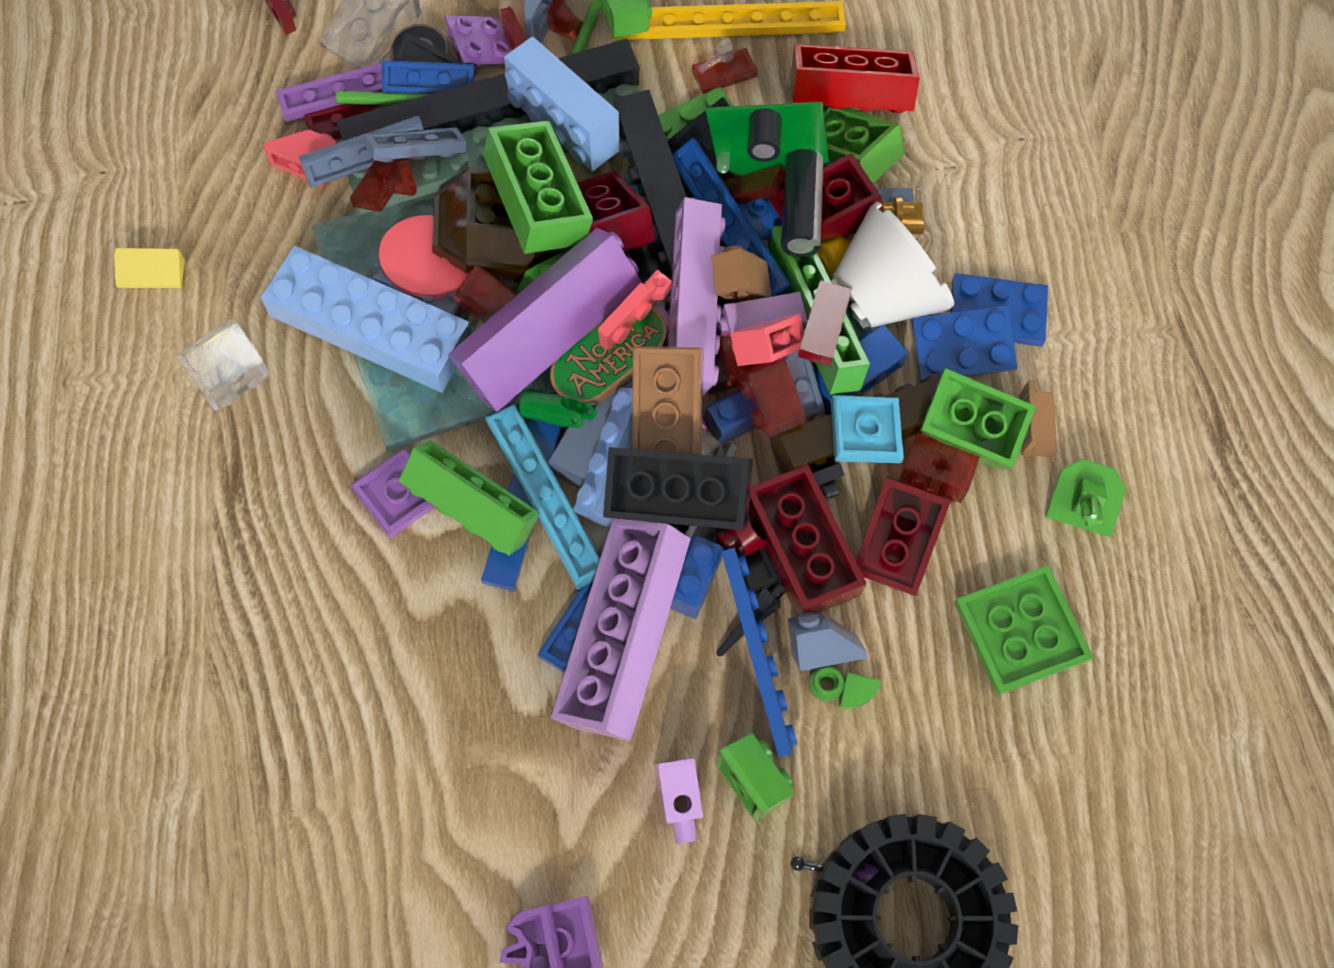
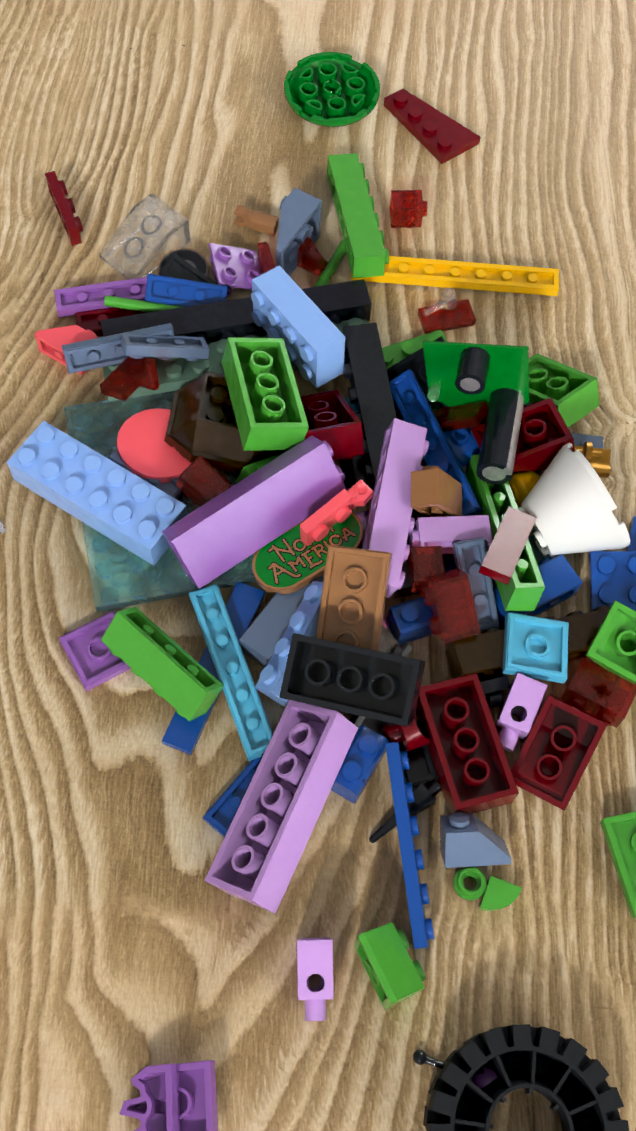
camera: 10 degrees right, 5 degrees down
green piece [519,389,596,428] -> none
coral slope [731,314,804,366] -> none
red brick [790,44,920,113] -> none
none -> lavender torso [495,673,548,752]

